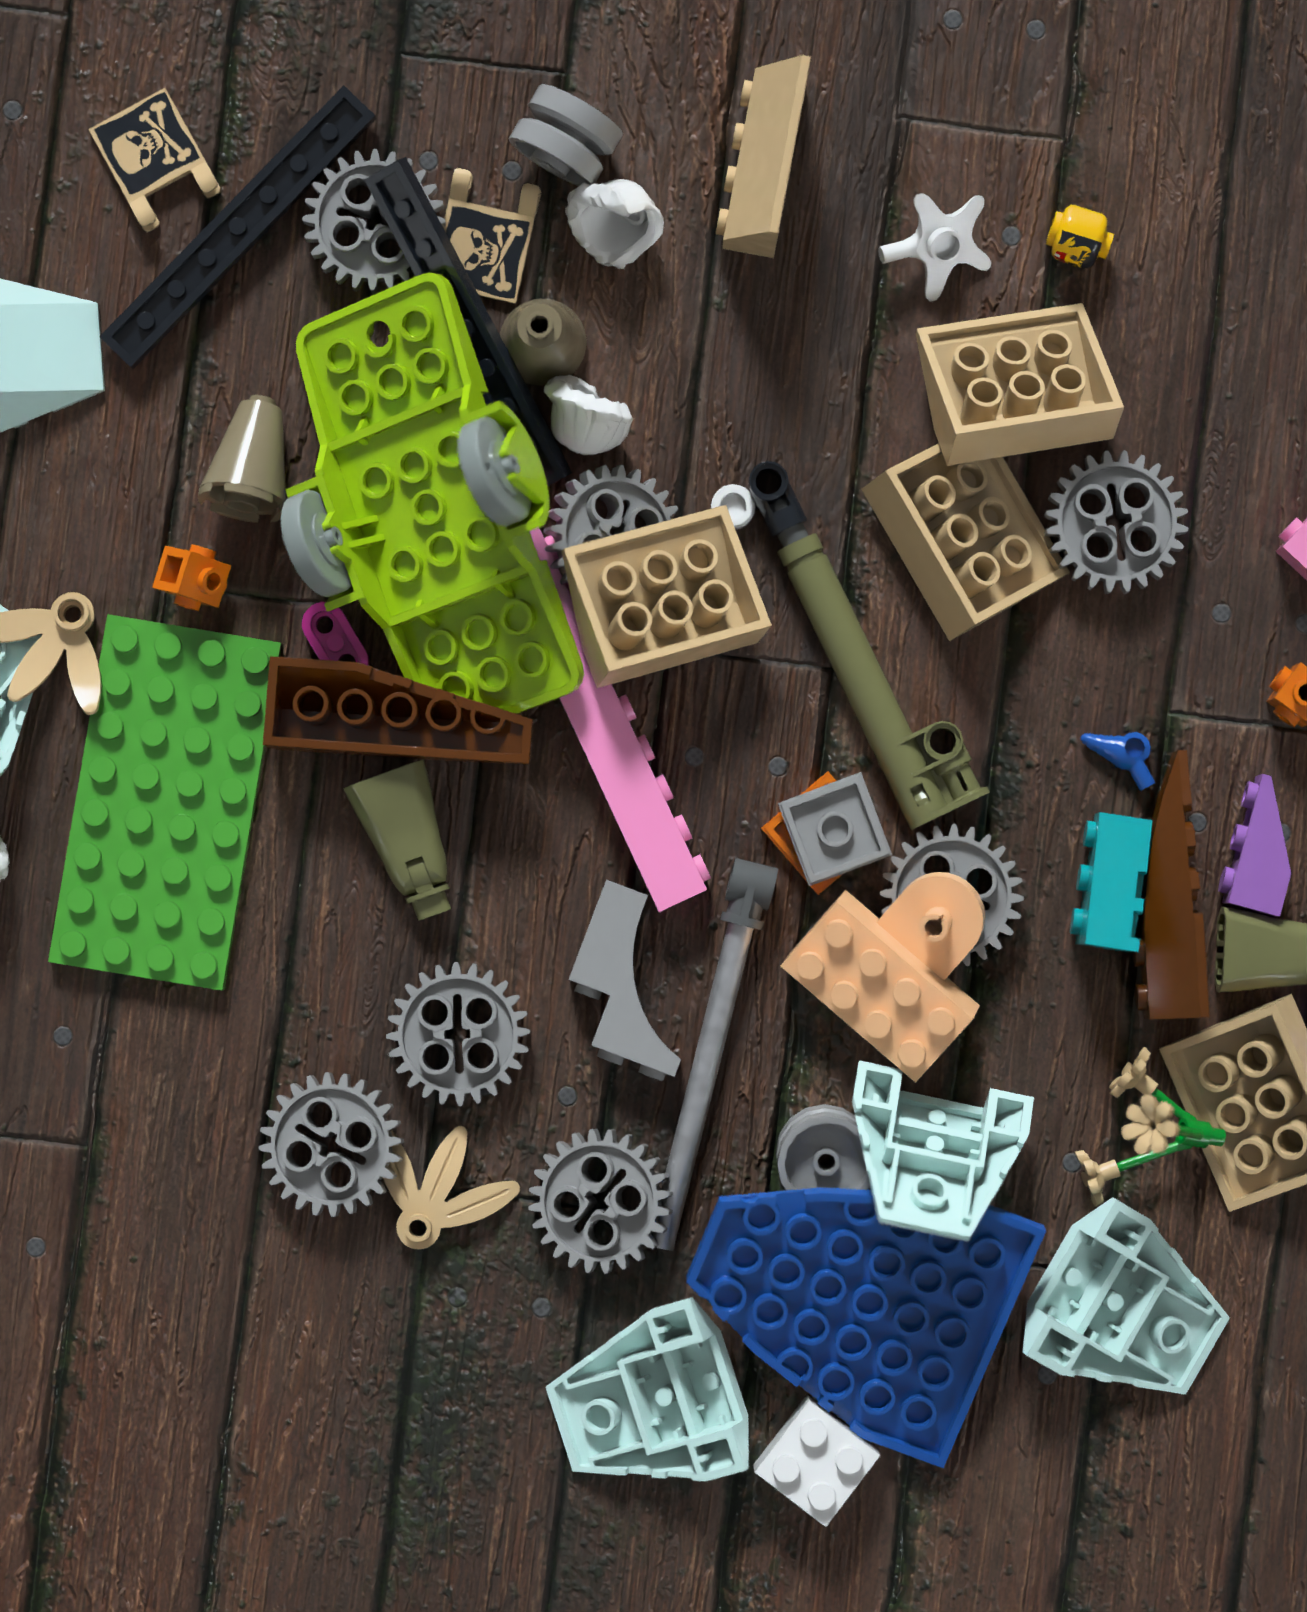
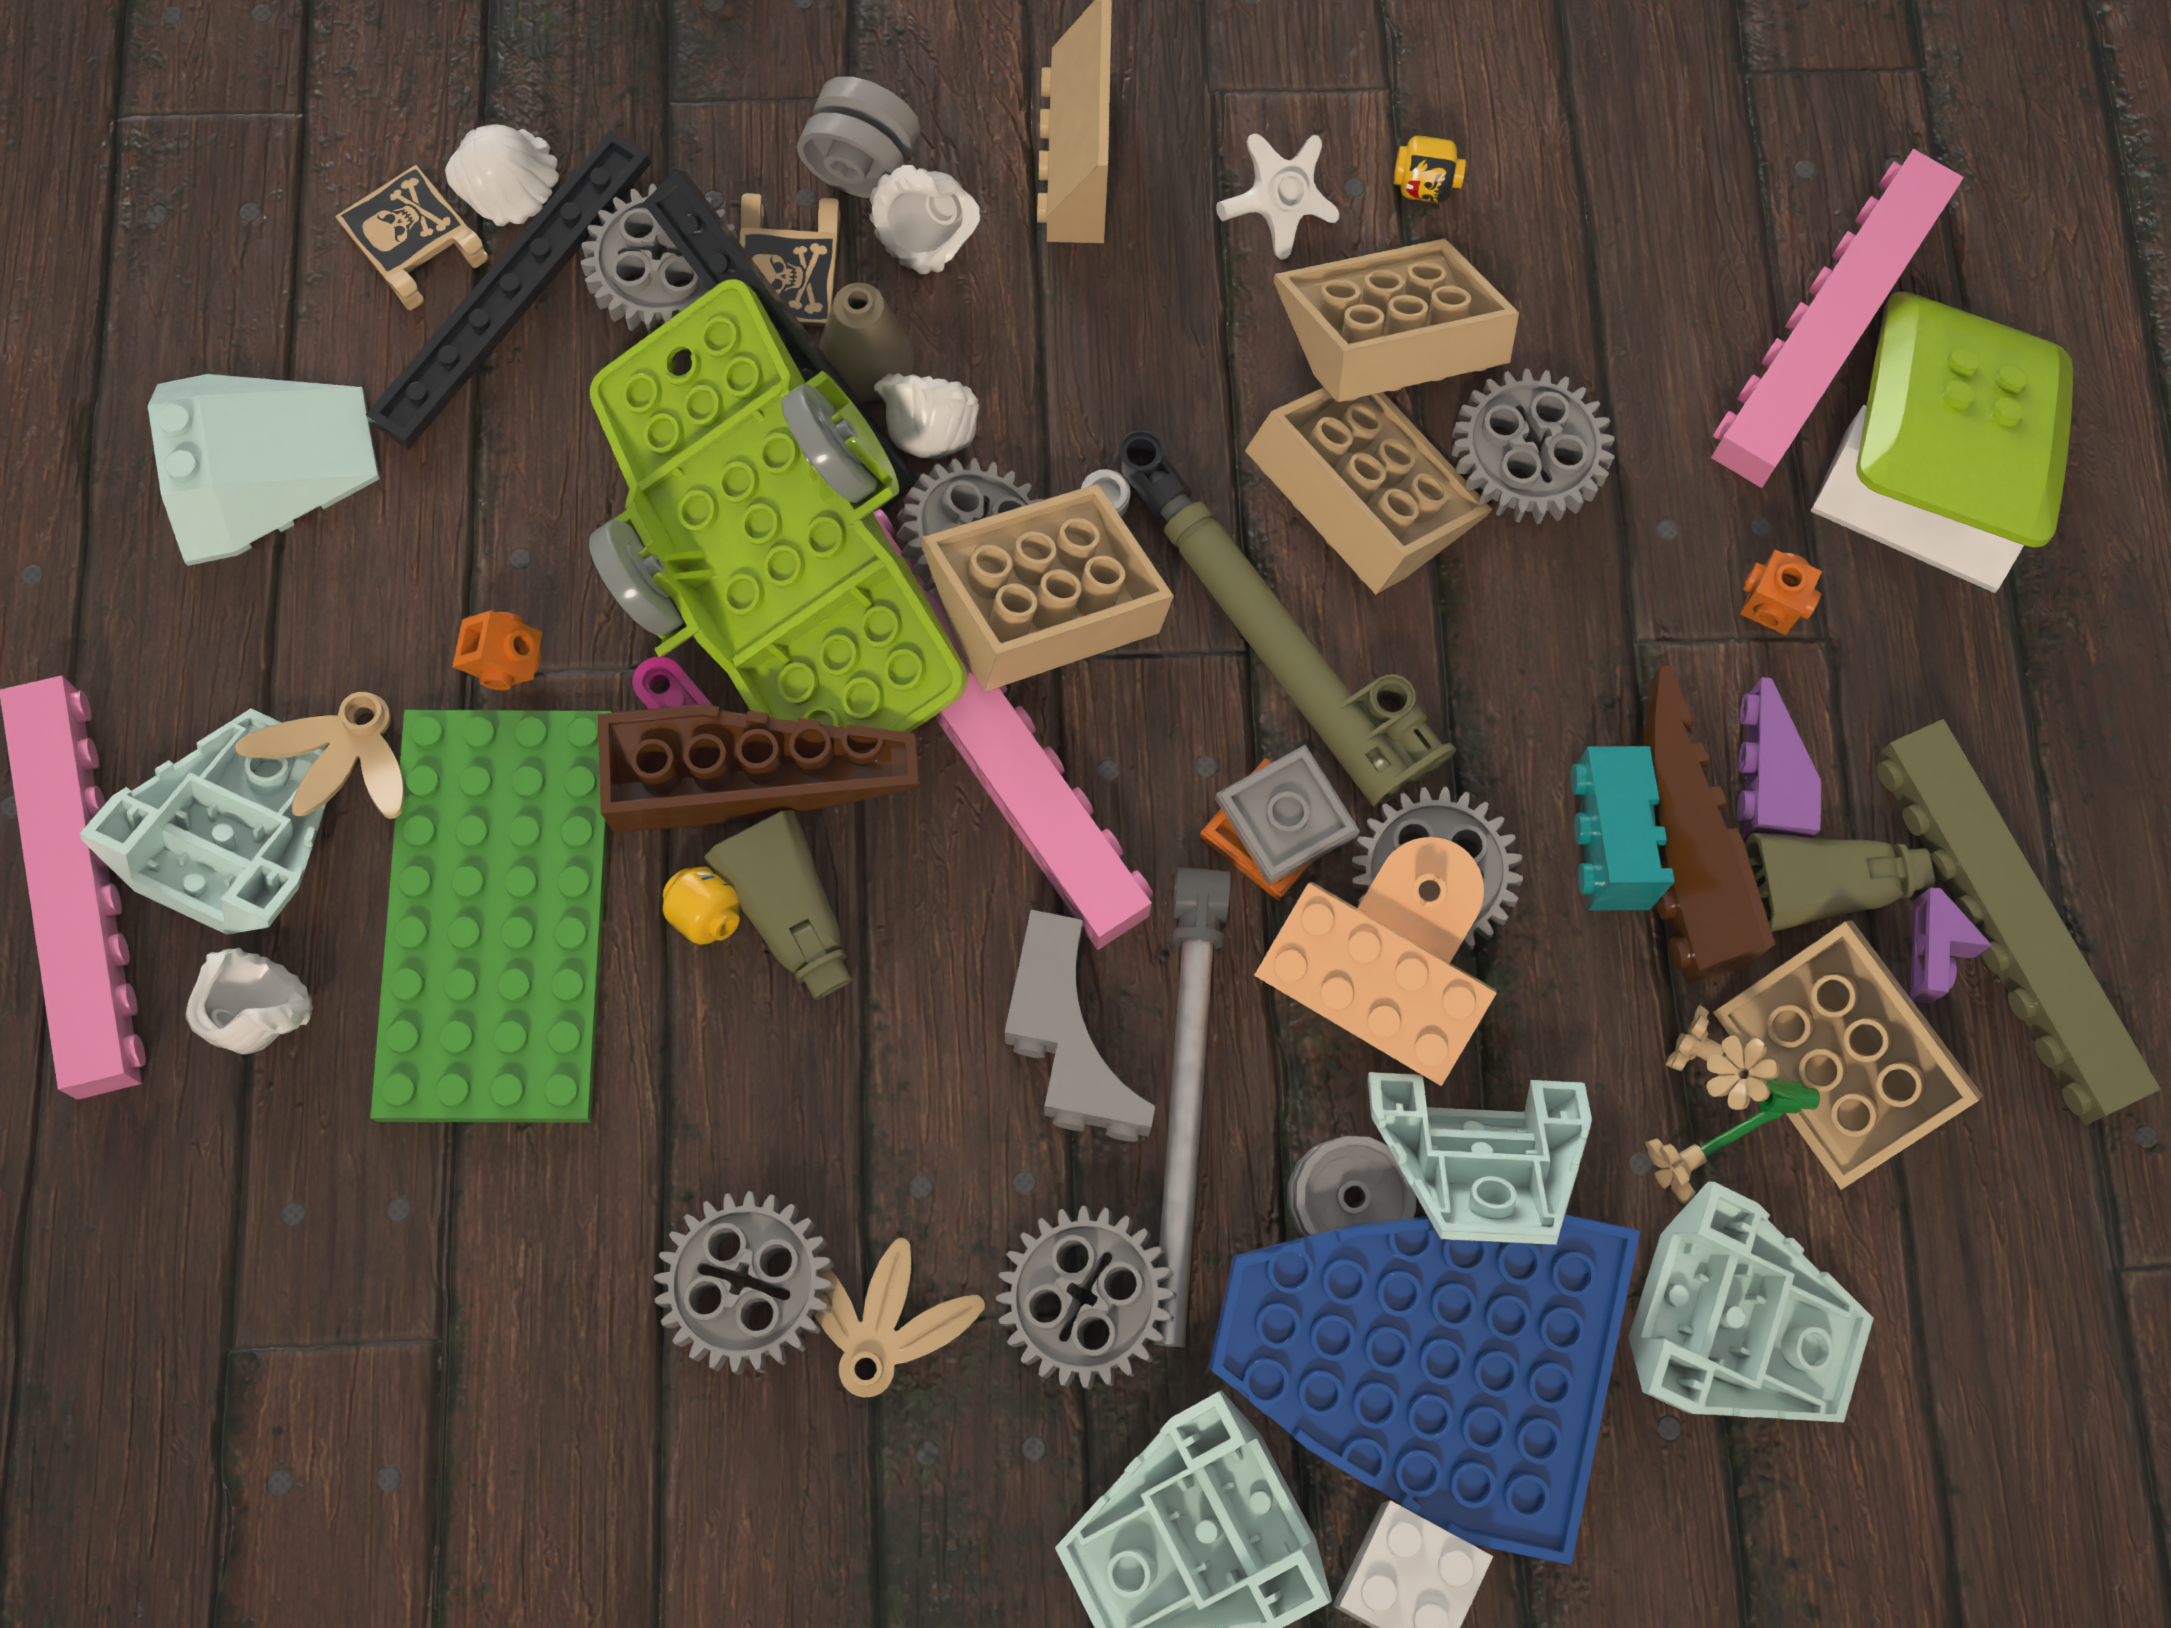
camera: 15 degrees left, 15 degrees down
dark tan cone [198,395,286,522] -> none
light grey gear [386,962,530,1106] -> none
blue animal [1080,732,1155,791] -> none
none -> white hair [445,124,559,226]
none -> yellow head [663,866,741,945]

